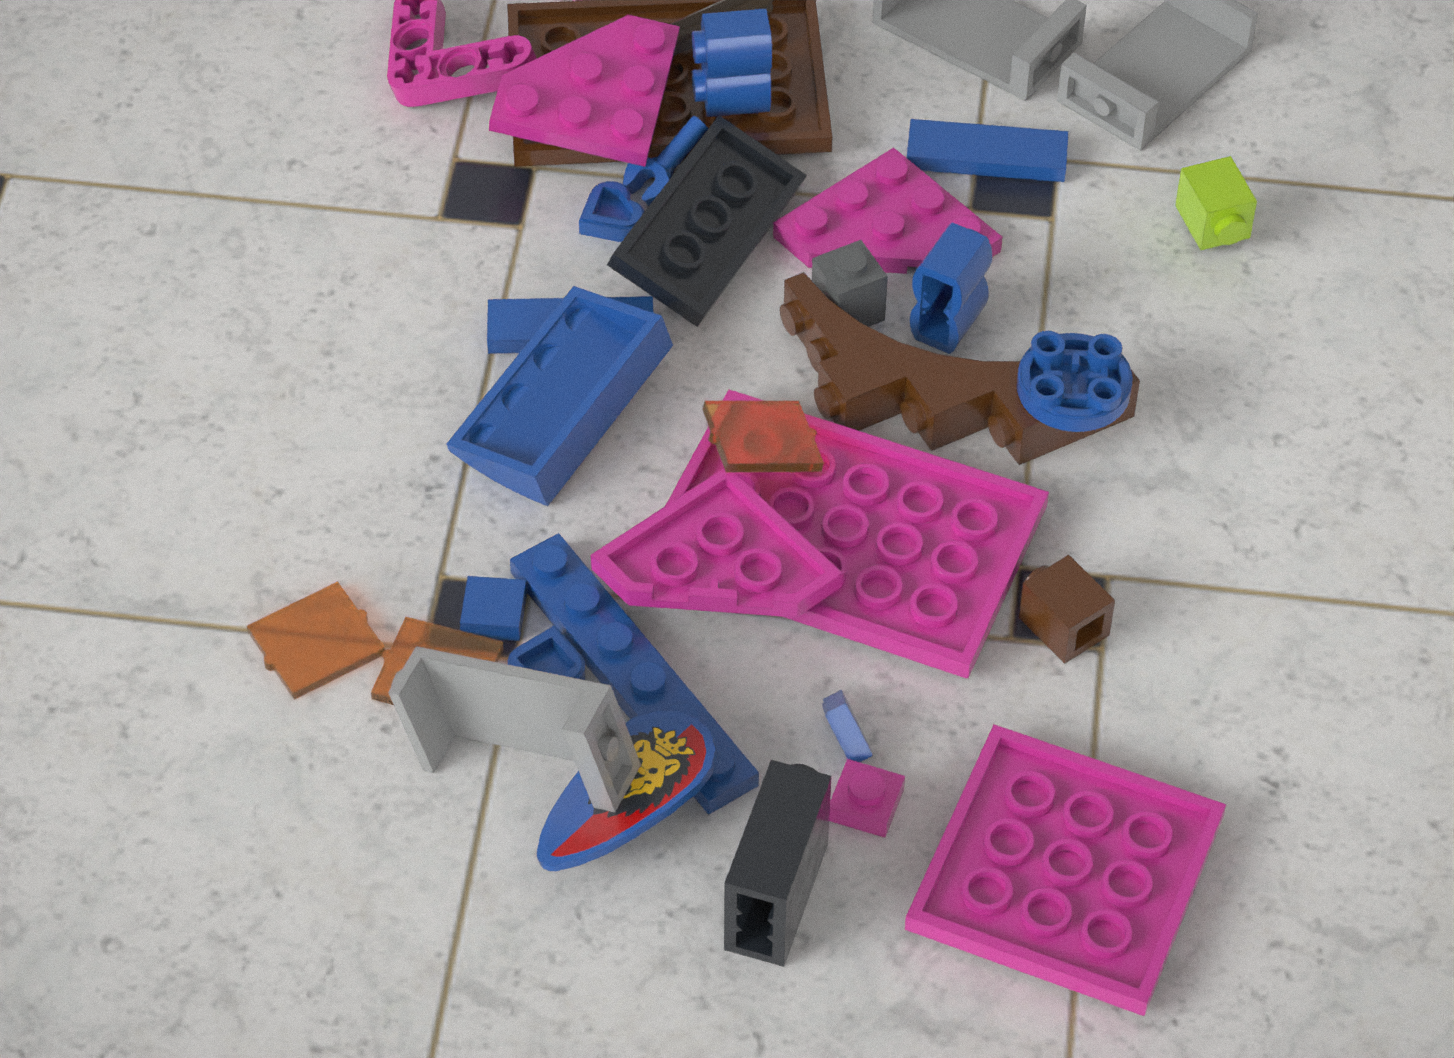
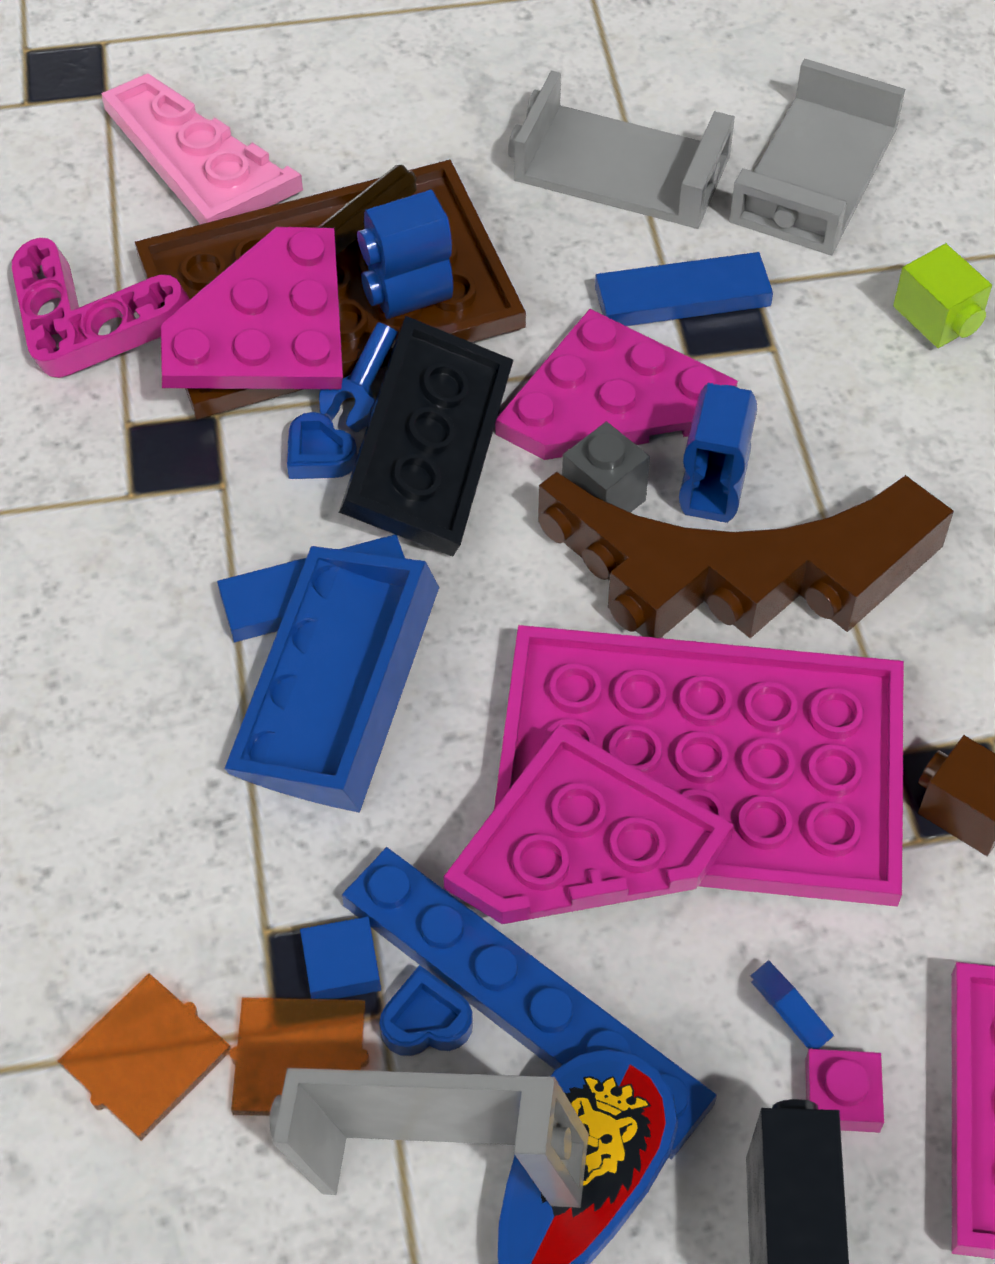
camera: 15 degrees left, 5 degrees up
clear orange piece [702,401,824,472] -> none
blue tile [1017,330,1133,432] -> none

